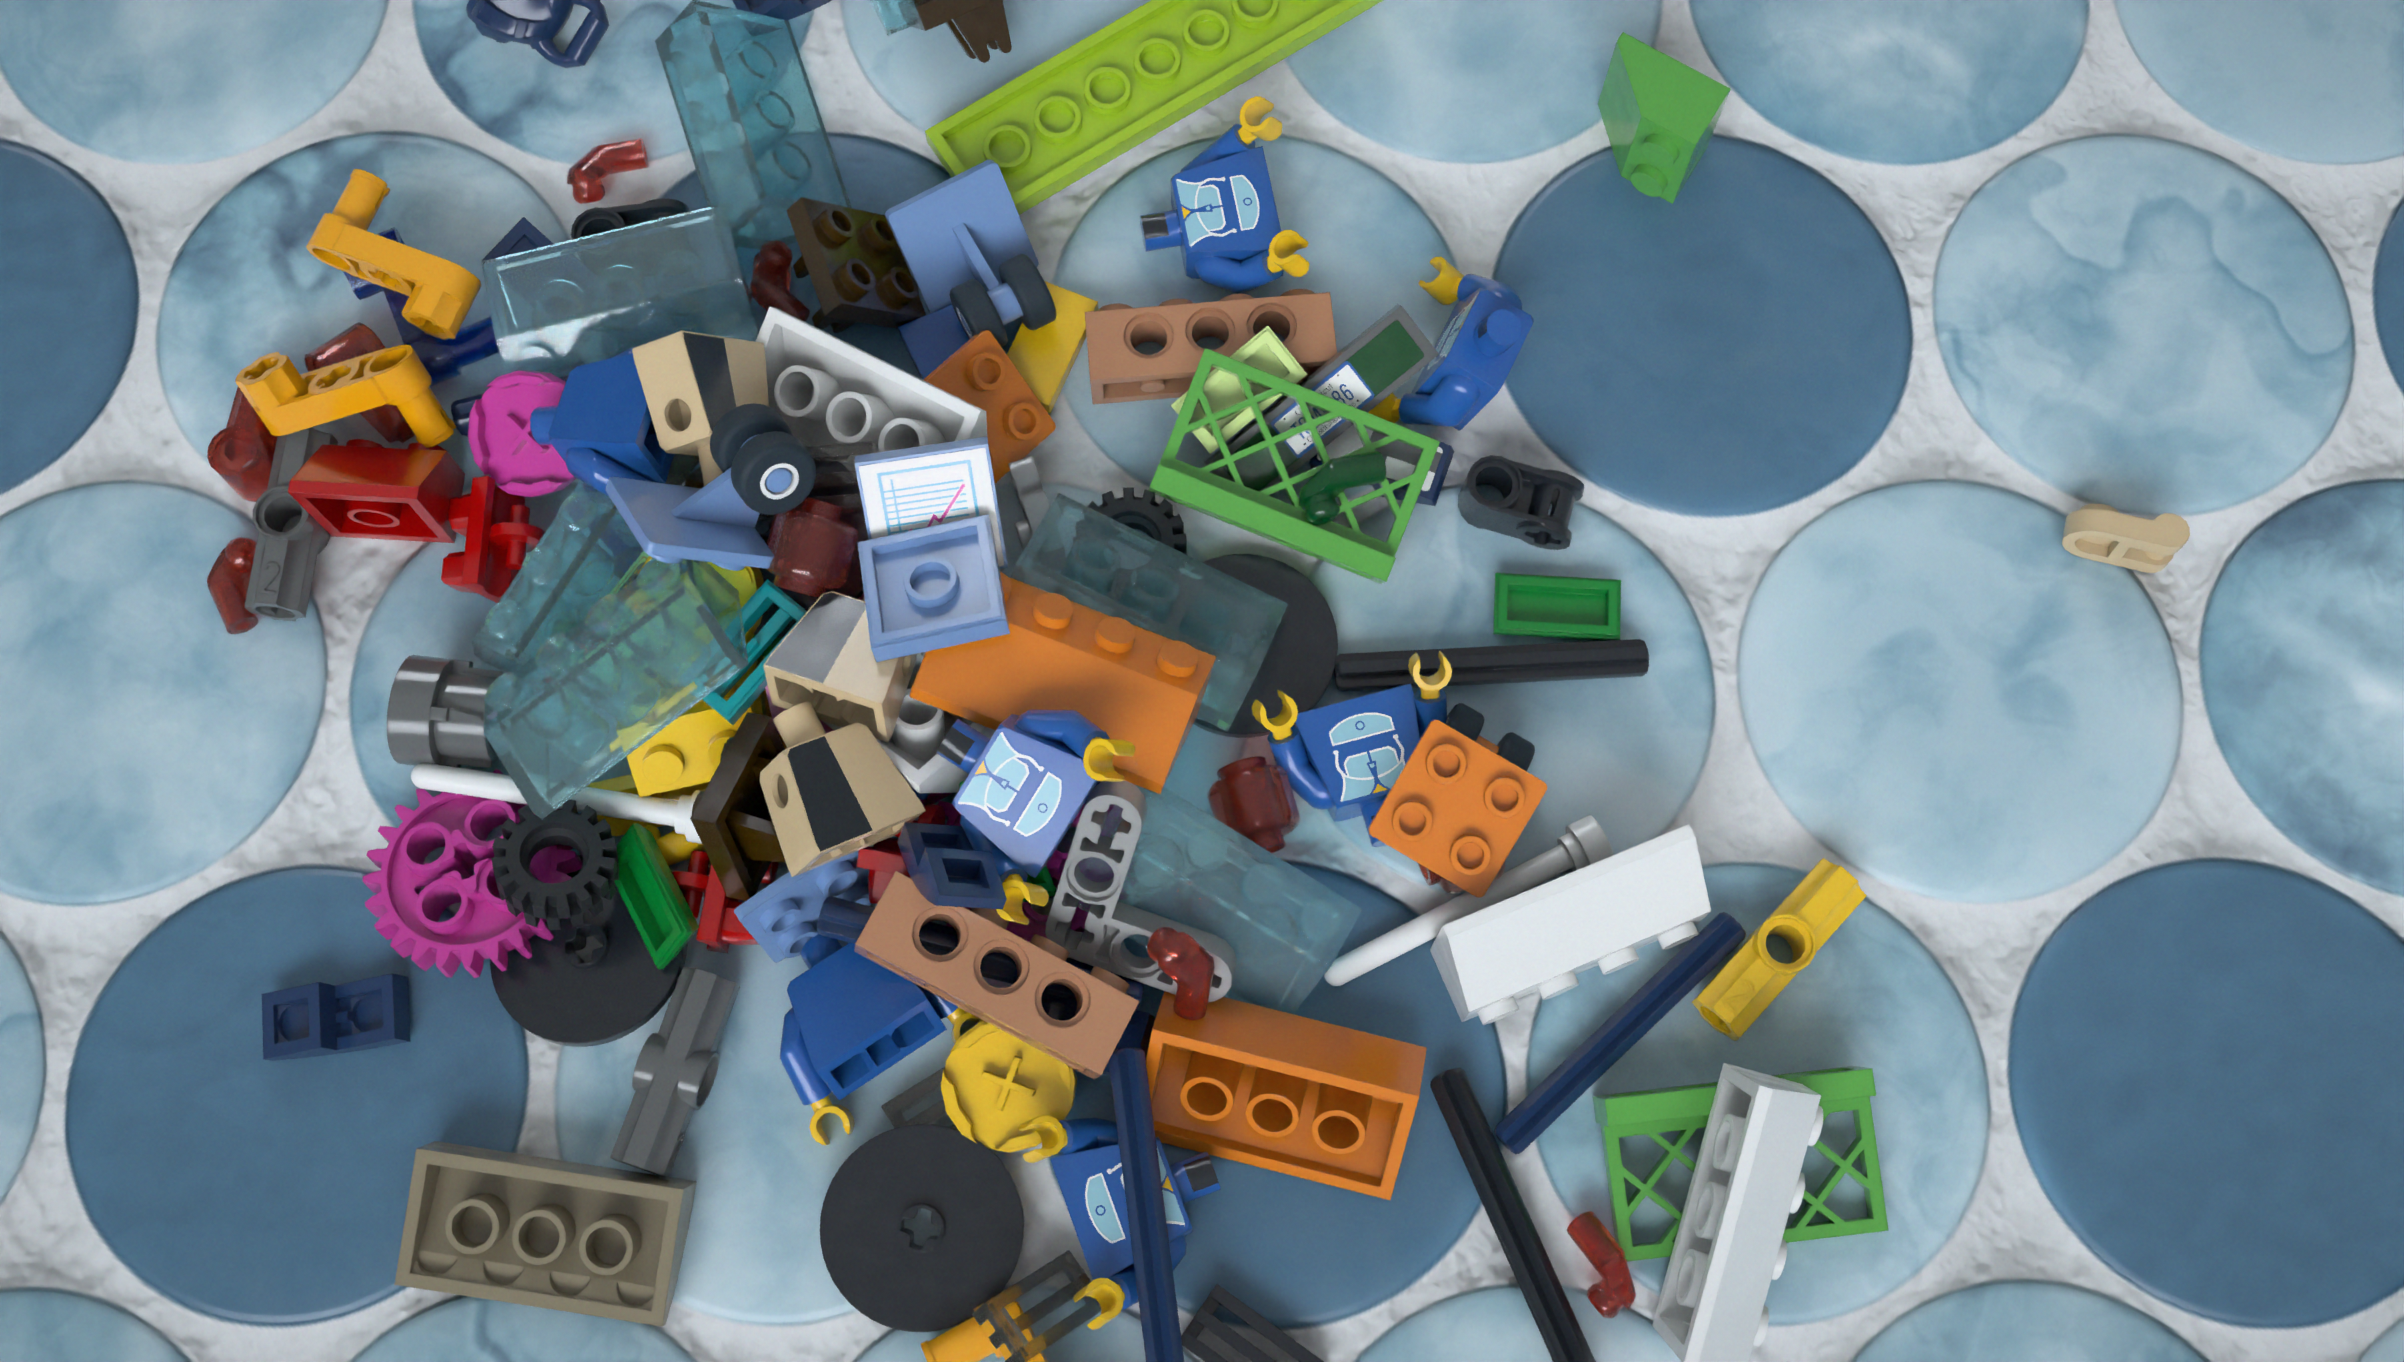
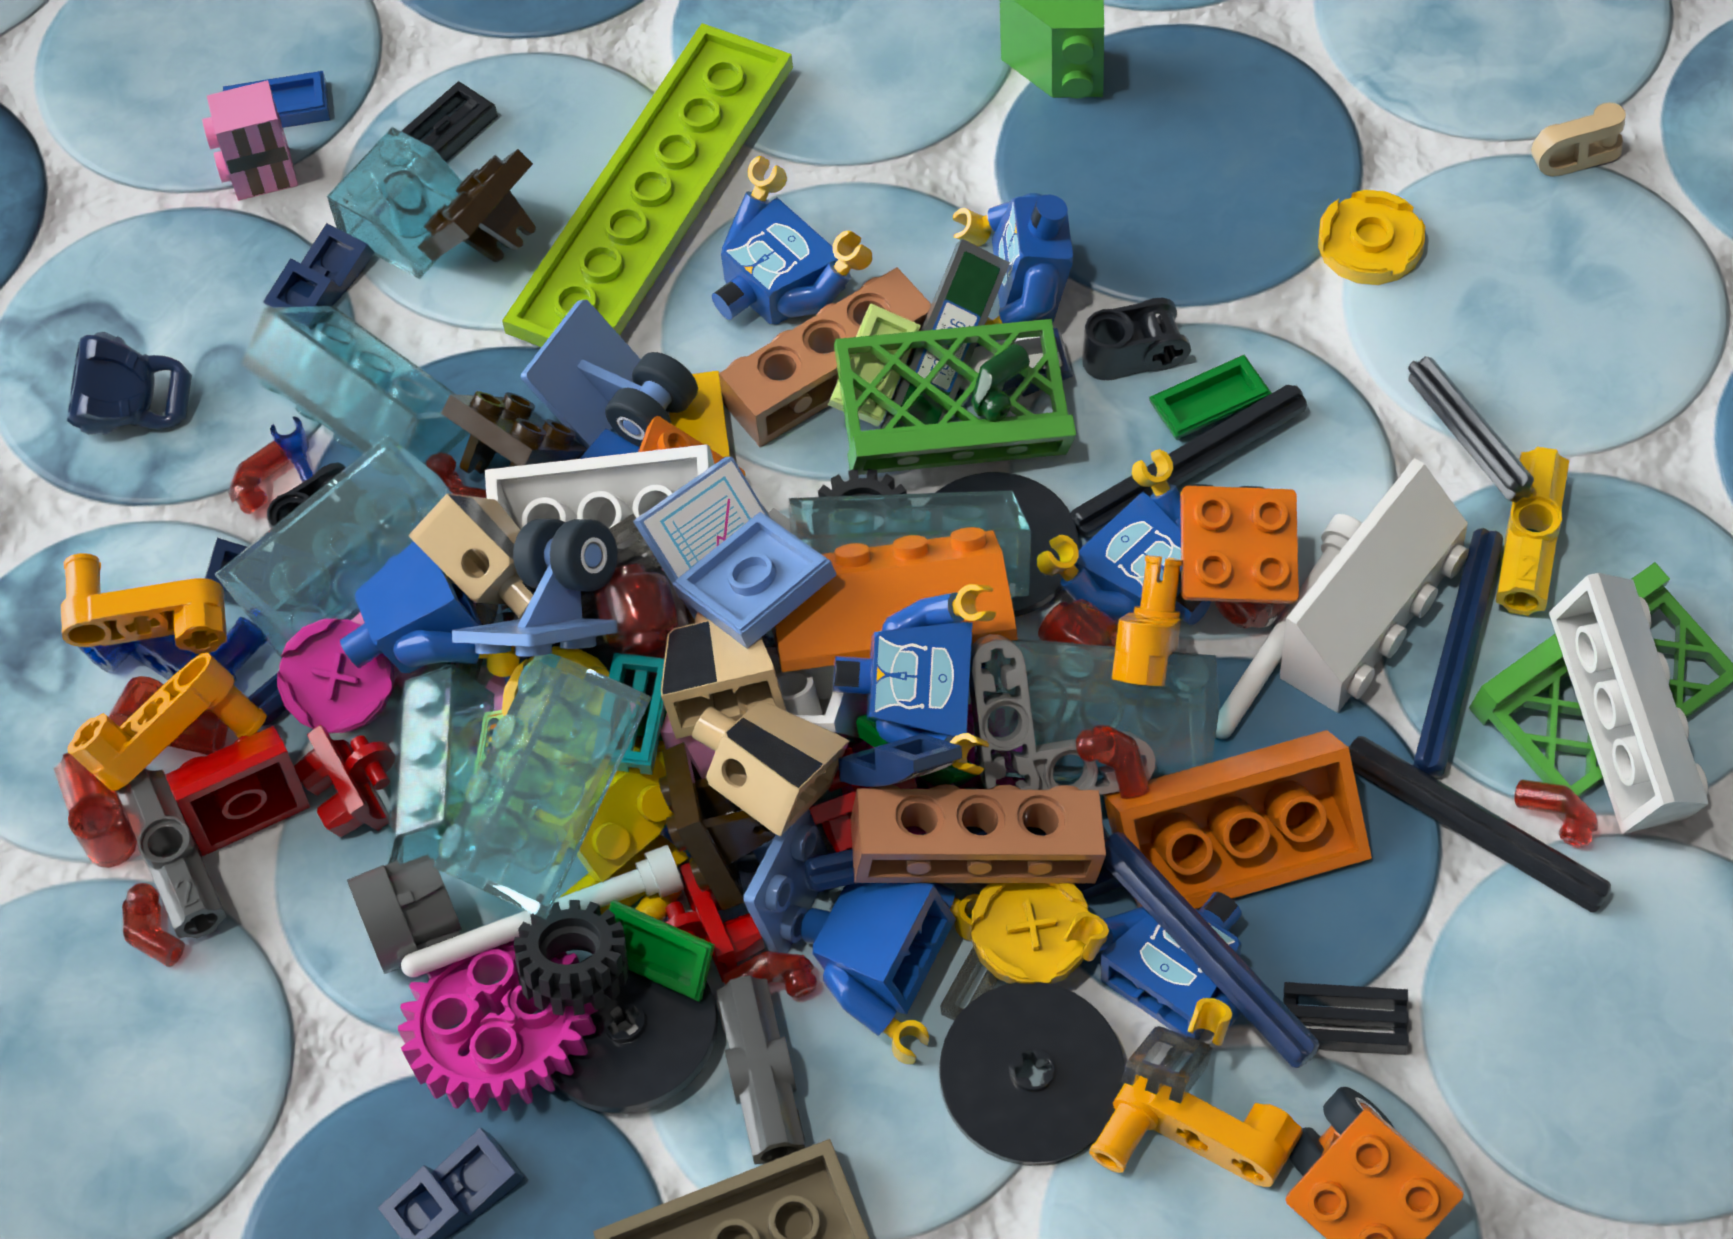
camera: 25 degrees left, 15 degrees down
none -> clear blue hand [270,416,314,482]
none -> clear red arm [723,951,818,998]
none -> light orange beam [1111,555,1183,686]
none -> yellow tile [1318,190,1425,285]
none -> axle [1408,356,1534,503]

